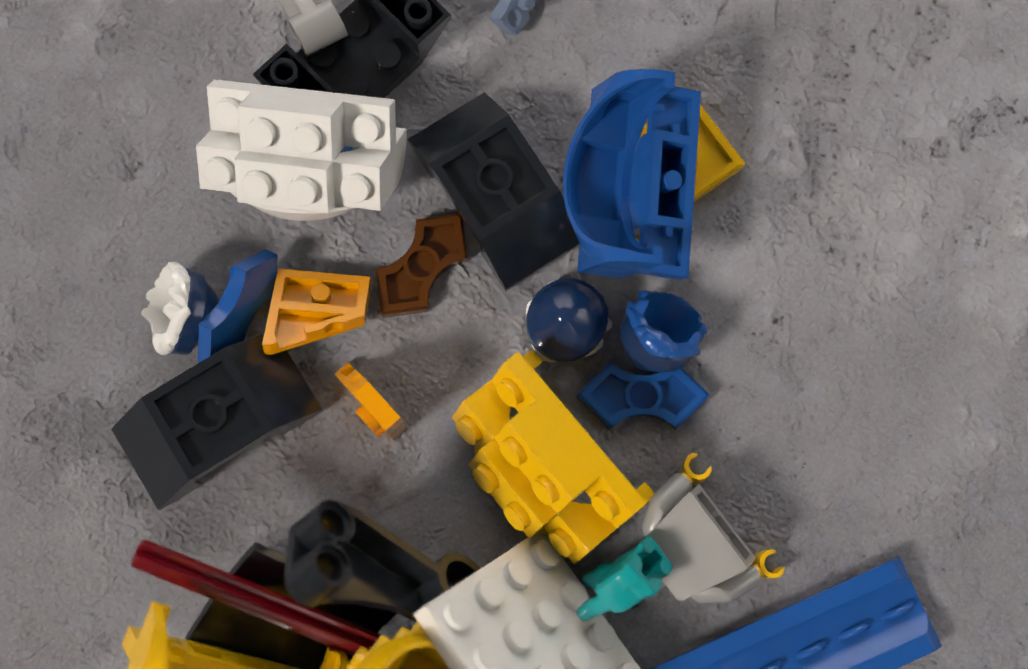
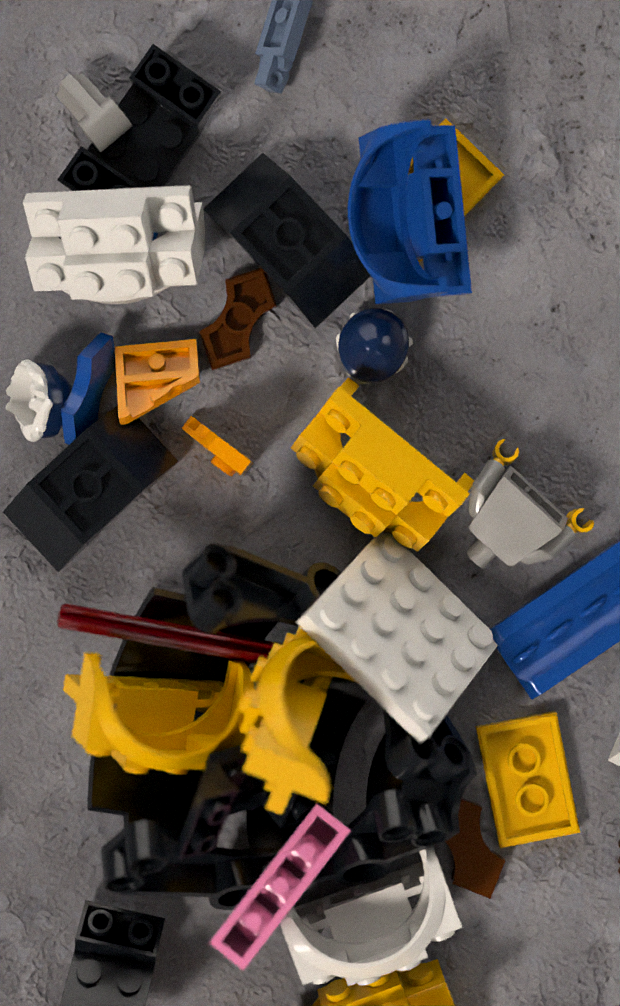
camera: 10 degrees left, 10 degrees up
blue tile [576,362,710,430] -> none
teal animal [577,534,673,621] -> none
blue hair [620,290,707,372] -> none

